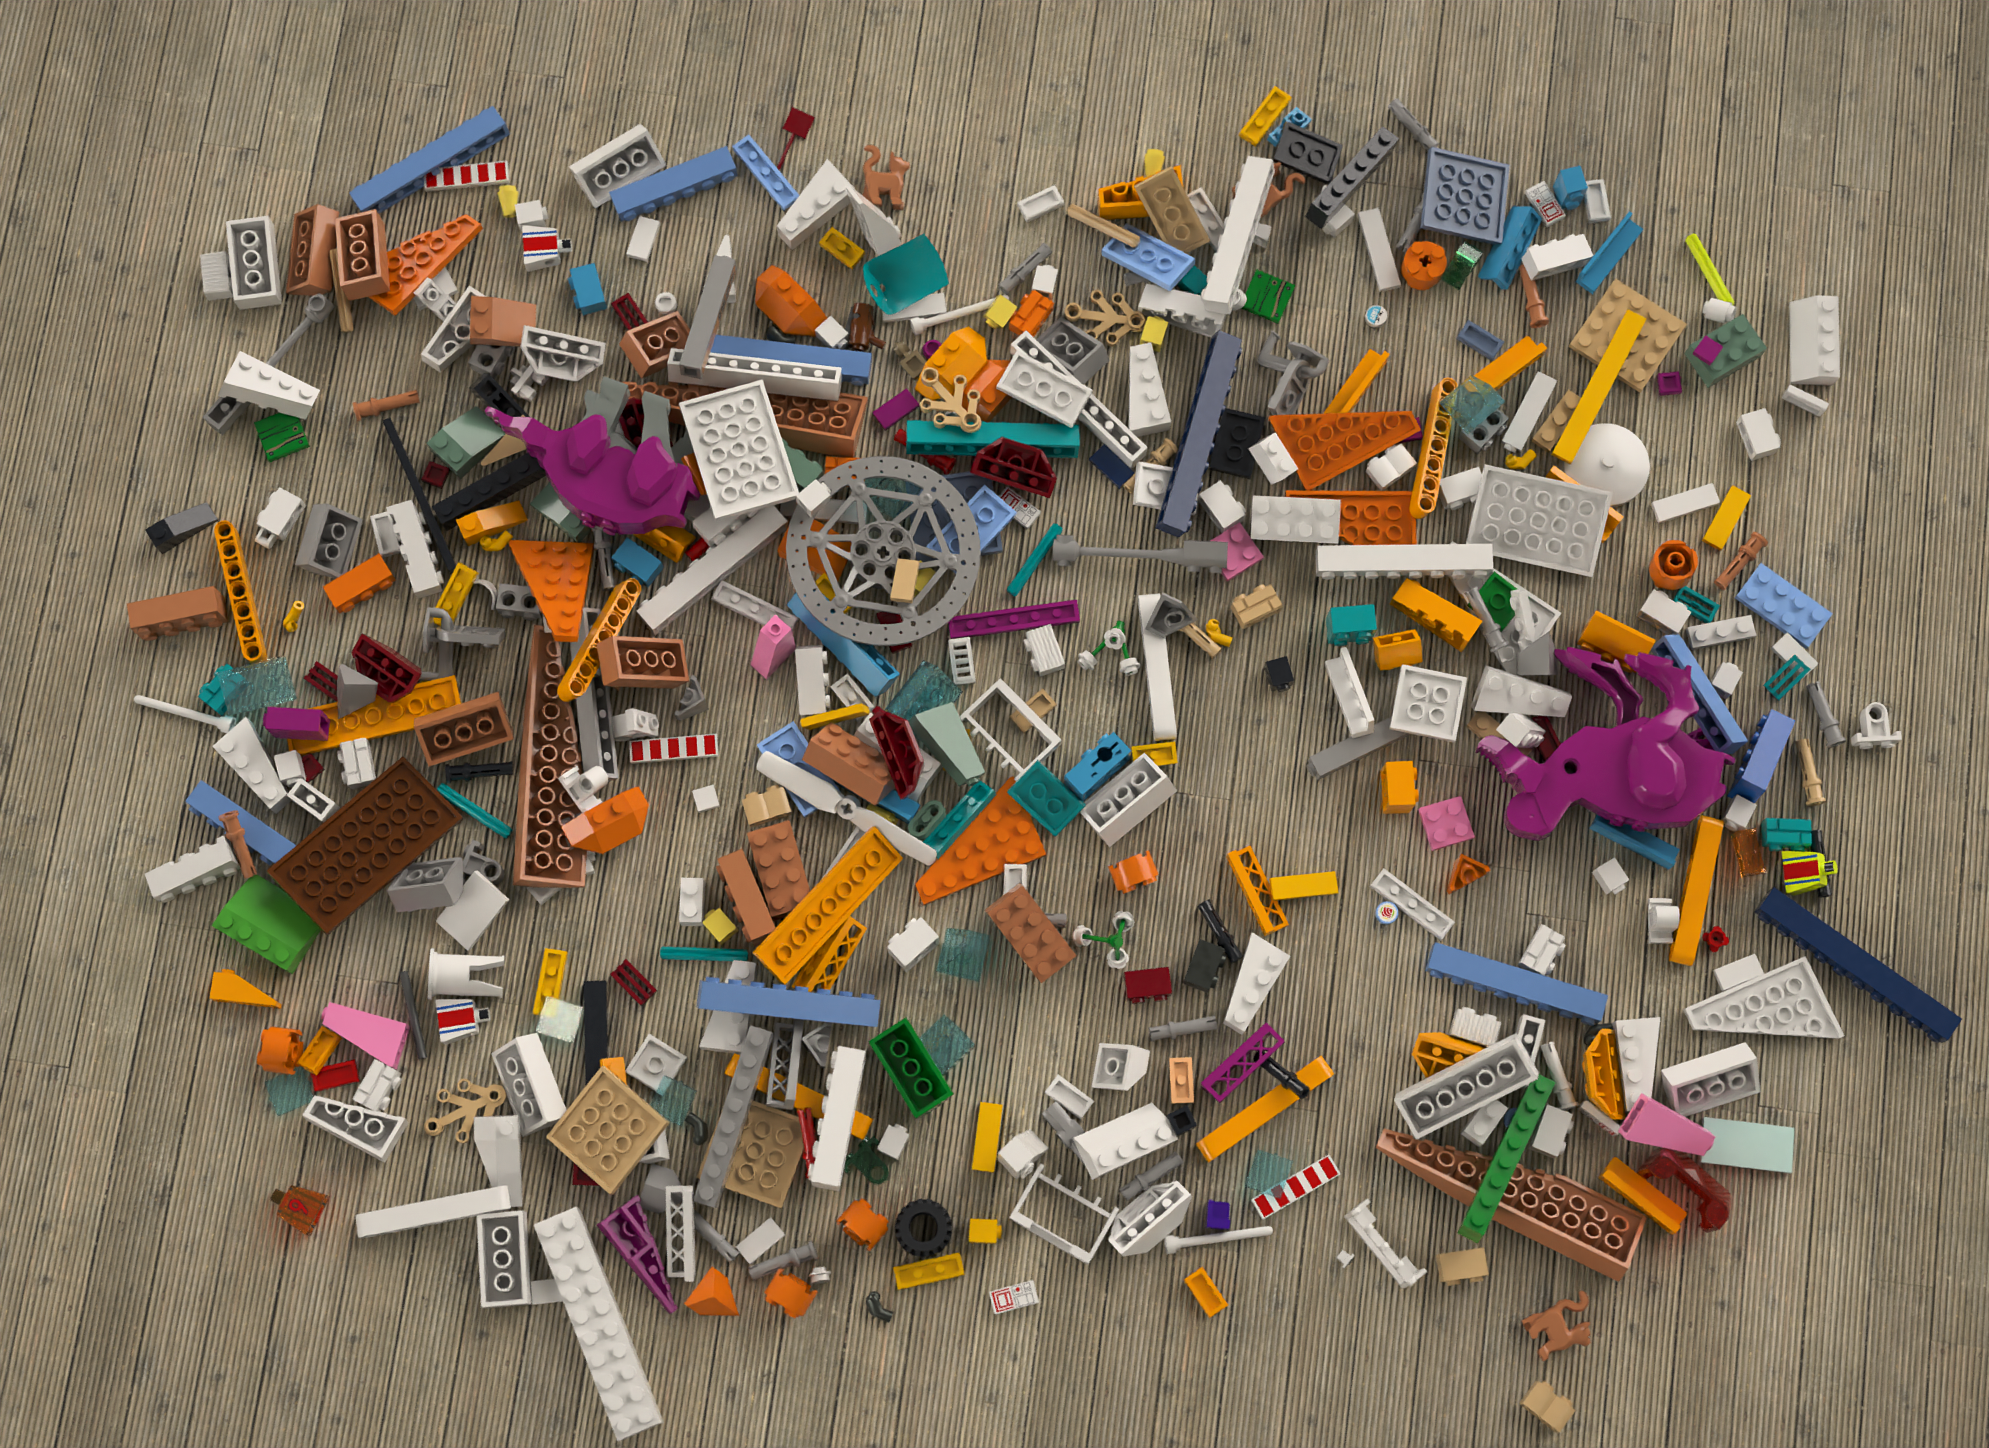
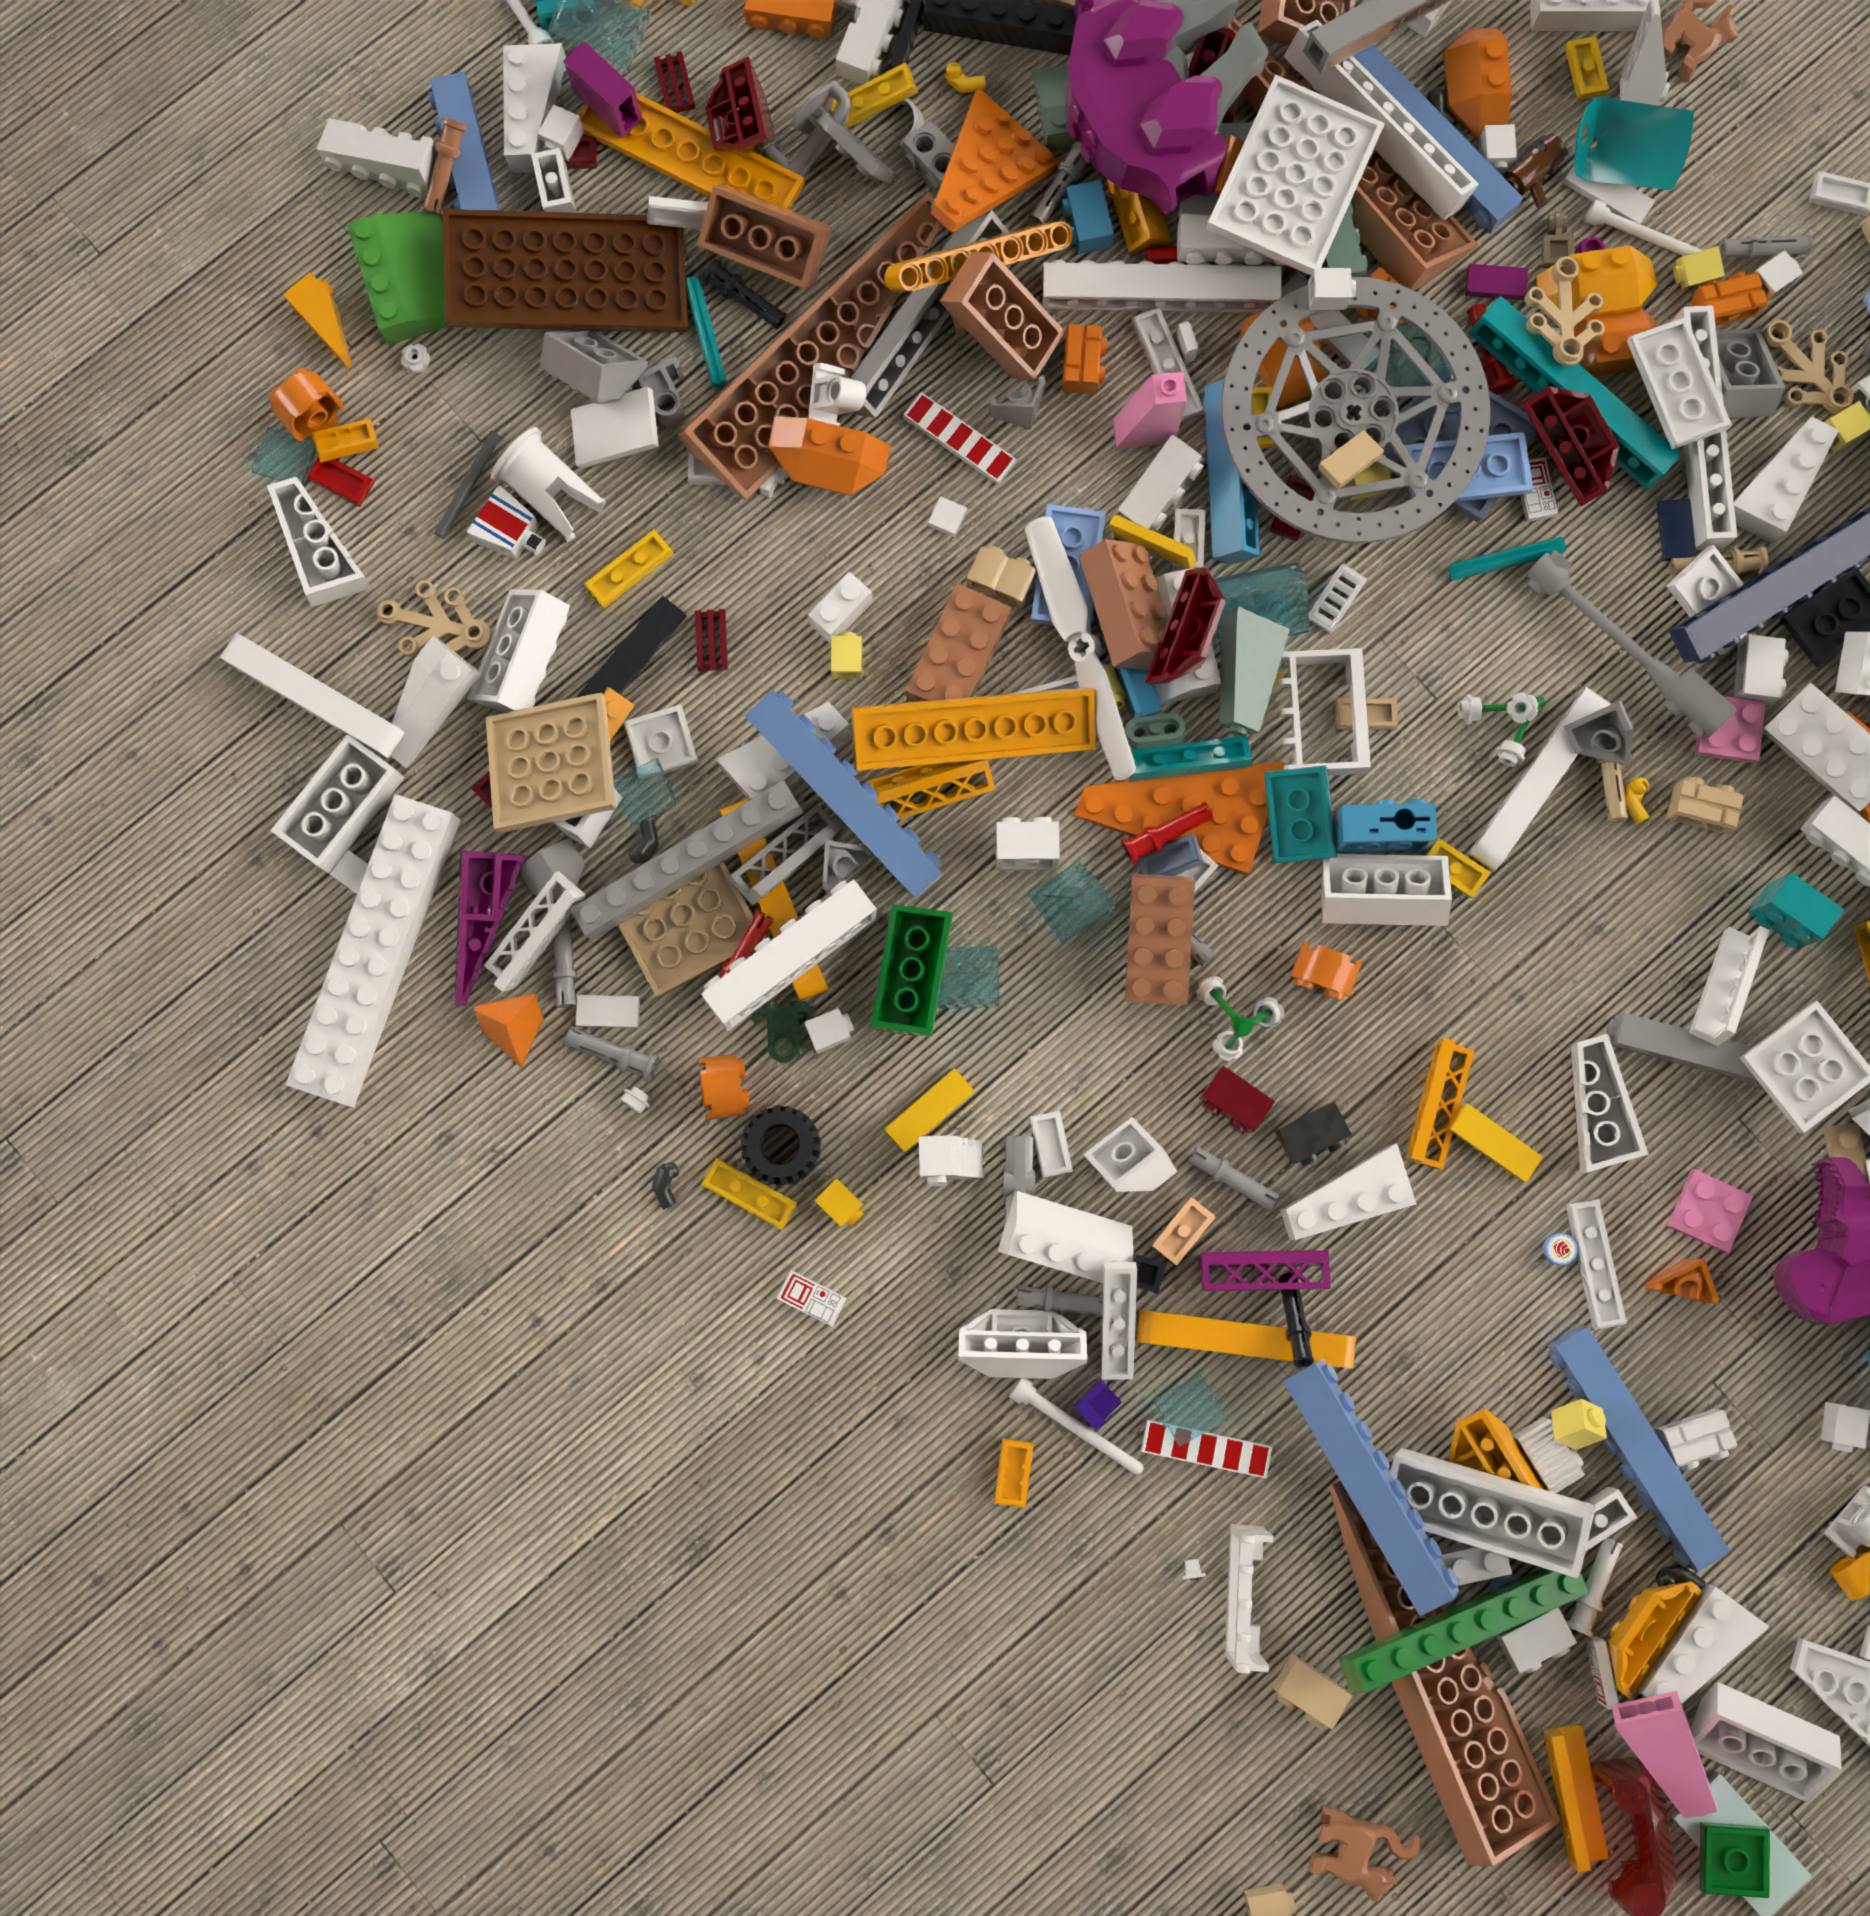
camera: 45 degrees right, 5 degrees up
clear orange torso [270,1185,330,1236] -> none
bright pink slope [321,1002,411,1070] -> none
light grey slope [337,664,378,719] -> none
white brick [337,738,376,789] -> none
white brick [352,1059,402,1112] -> none
light orange slope [456,501,528,546] -> none
clear light blue piece [535,996,584,1043] -> none
white pin [612,708,659,742] -> none
teal axle [660,946,748,961] -> none
nougat brick [716,849,775,947] -> none
orange brick [765,1268,818,1319] -> none
magenta plate [948,600,1080,639] -> none
white hinge [1009,1163,1119,1265] -> none
white brick [1023,624,1065,677] -> none
black pin [1197,899,1243,964] -> none
black brick [1264,656,1294,692] -> none
light orange brick [1373,629,1423,671] -> none
light orange brick [1380,761,1419,814] -> none
none -> white plate [401,344,430,373]
none -> white tile [647,196,709,230]
none -> orange brick [1062,324,1107,394]
none -> white plate [1101,1262,1137,1380]
none -> red pin [1121,802,1214,864]
none -> sand blue tile [1138,833,1204,876]
none -> white tile [1176,321,1198,363]
none -> medium blue brick [1283,1358,1459,1616]
none -> light yellow brick [1551,1399,1607,1450]
none -> white wedge [1571,1034,1649,1173]
none -> green tile [1699,1822,1770,1898]

